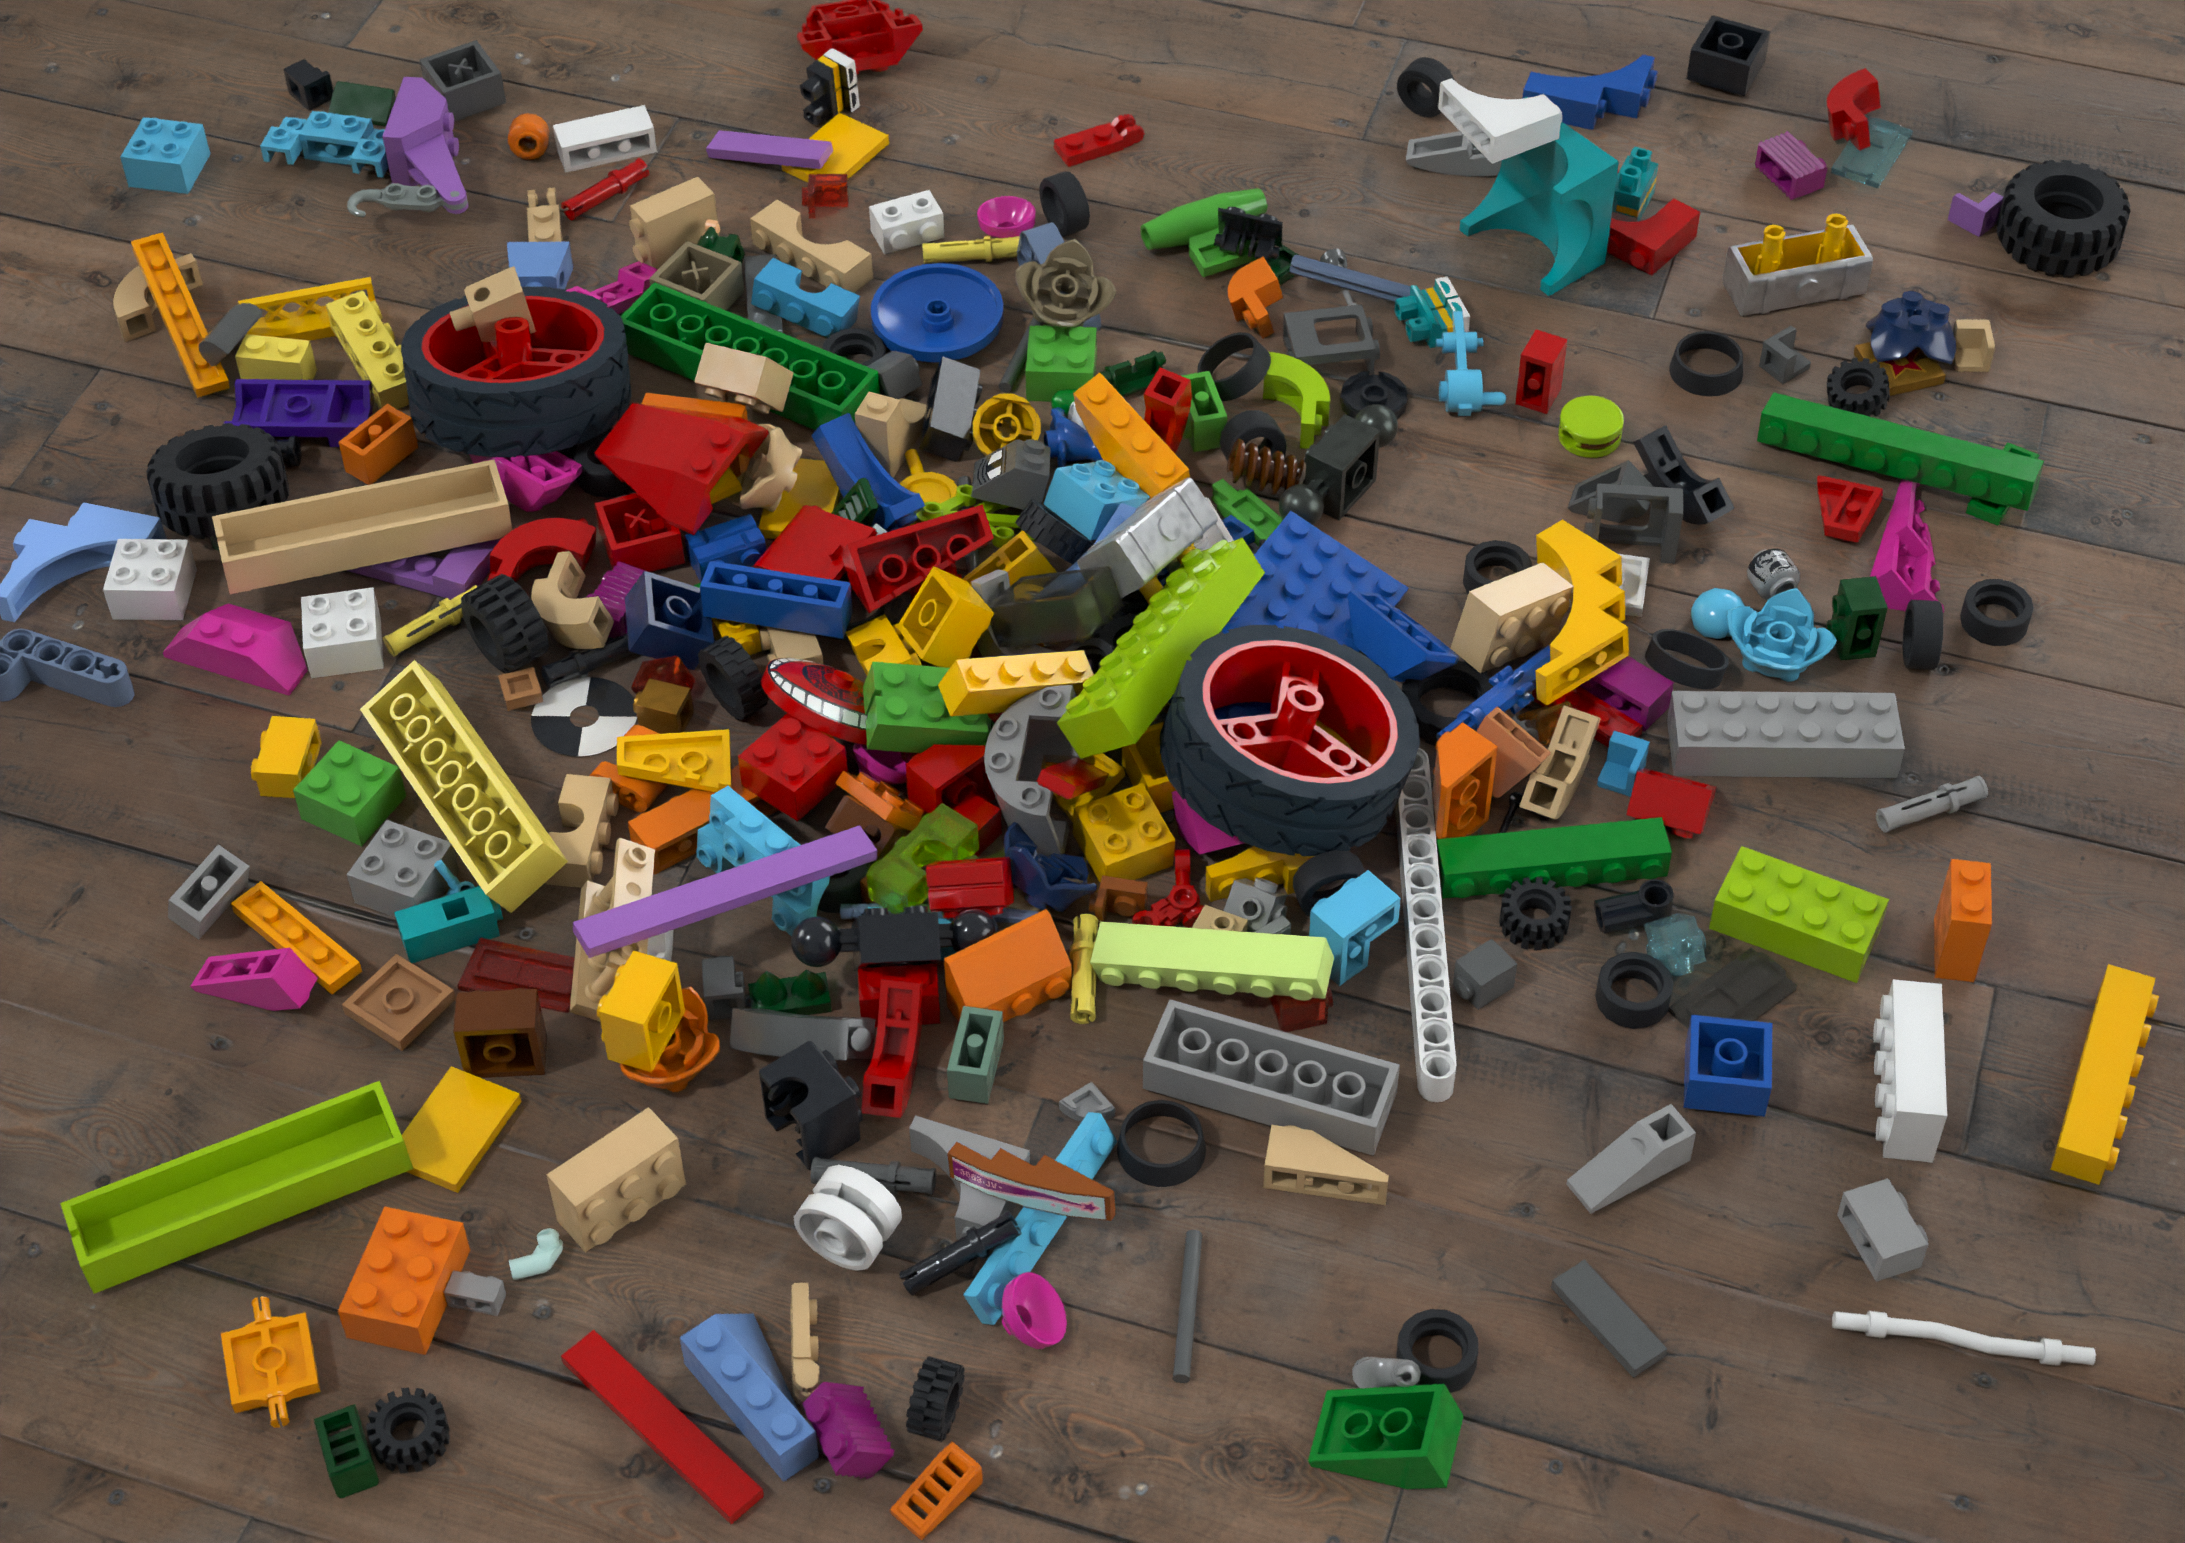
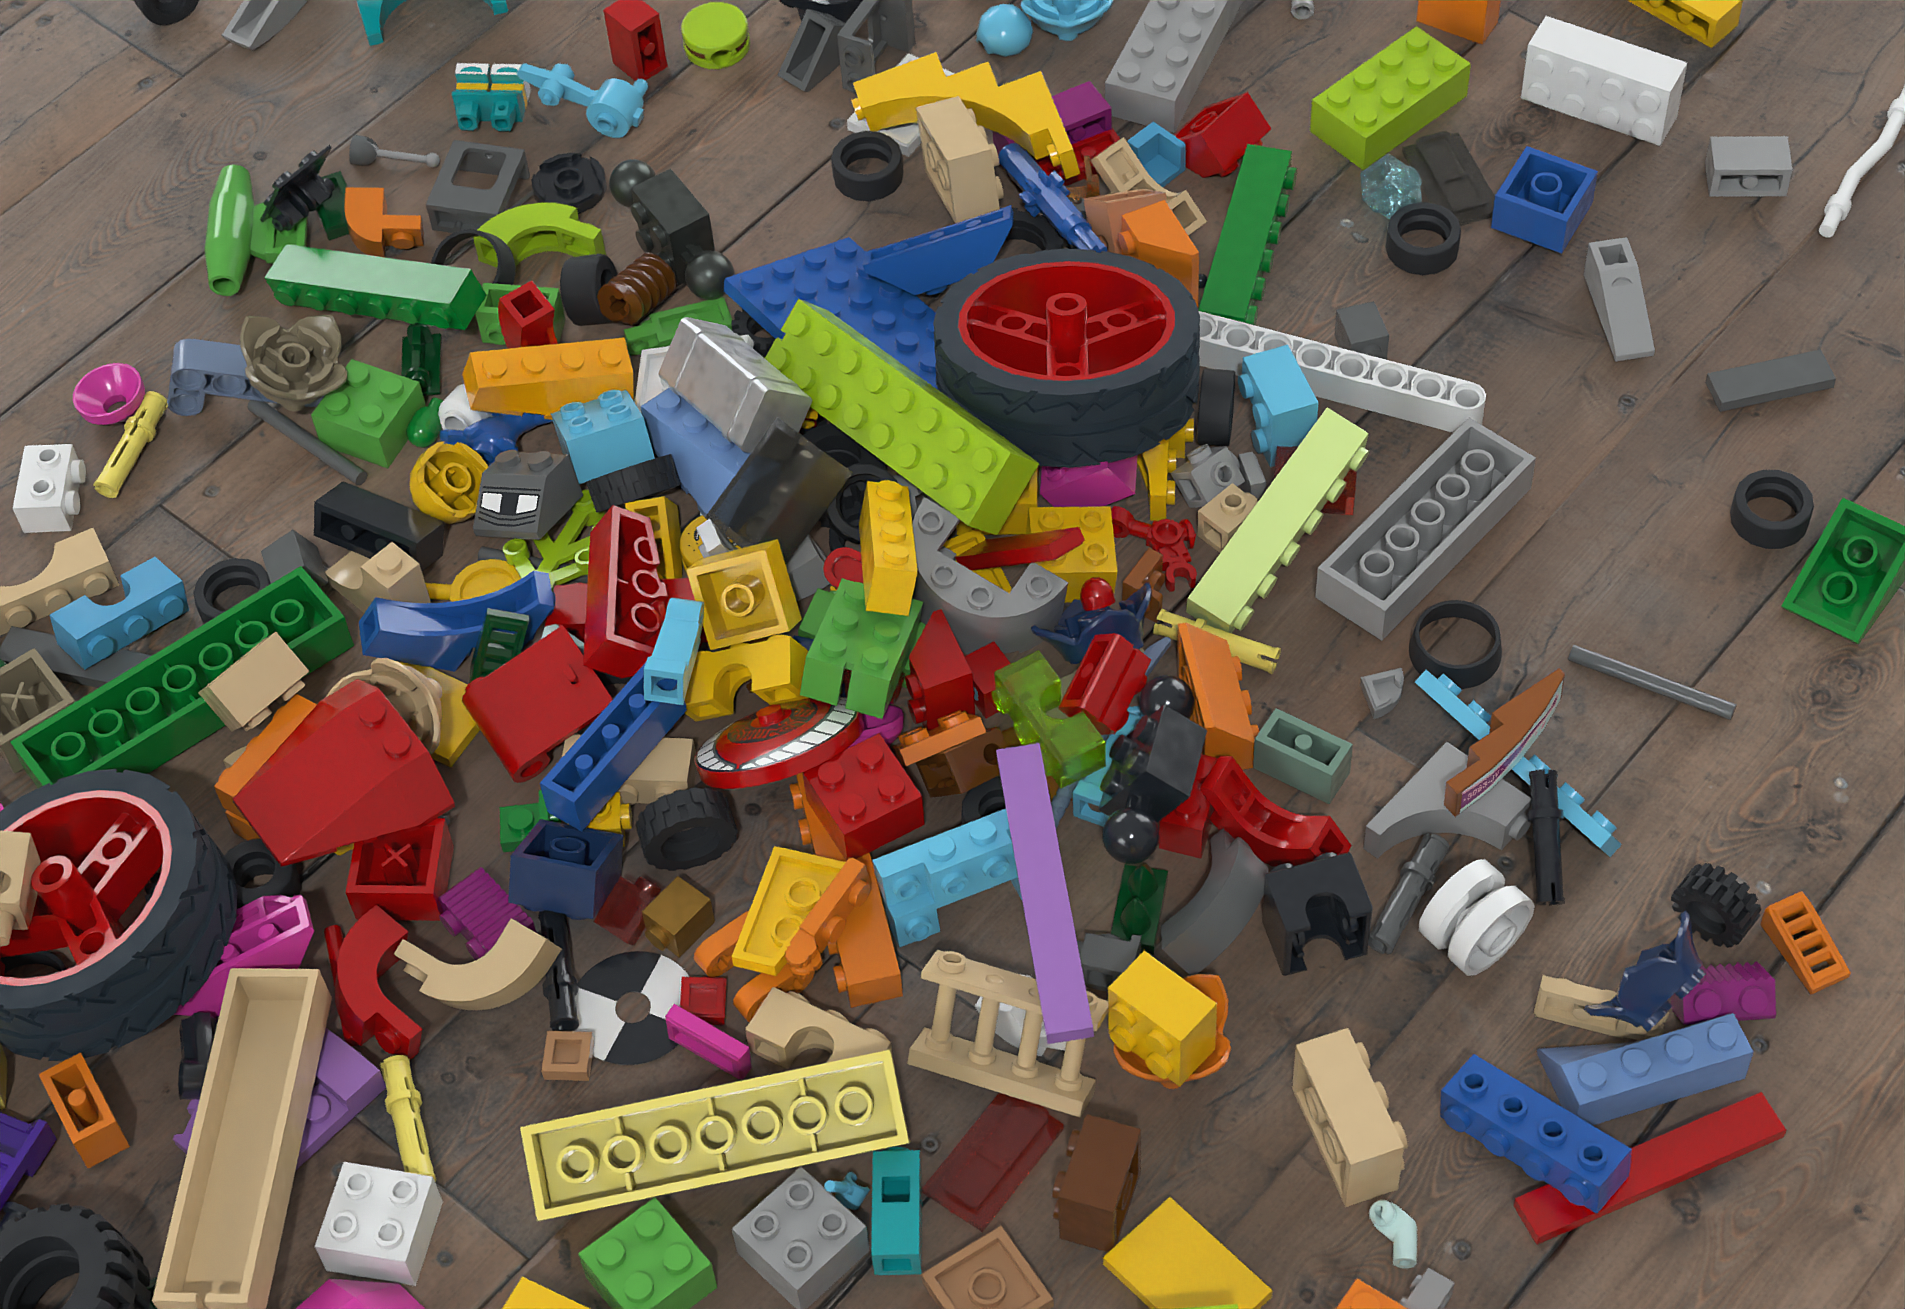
camera: 65 degrees left, 5 degrees up
black tyre [461,574,549,673] -> none
blue brick [684,514,766,582] -> none
blue dish [871,263,1004,362] -> none
dark pink piece [1001,1272,1067,1349] -> none
black tyre [1039,171,1090,236] -> none
red hinge [1054,114,1145,167] -> none
tan slope [1263,1125,1389,1205] -> none
sand blue axle [1290,255,1411,302] -> none
light grey piece [1352,1357,1421,1388] -> none
black tyre [1499,877,1572,951] -> none
black piece [1594,879,1674,934] -> none
black tyre [1645,629,1729,689] -> none
none -> brick [264,244,486,330]
none -> medium azure leg [644,598,704,705]
none -> dark pink tile [665,1004,752,1080]
none -> red tile [680,977,726,1025]
none -> orange hinge [784,857,872,981]
none -> red hinge [1080,577,1116,611]
none -> blue brick [1440,1054,1632,1214]
none -> dark blue brick [1584,911,1706,1032]

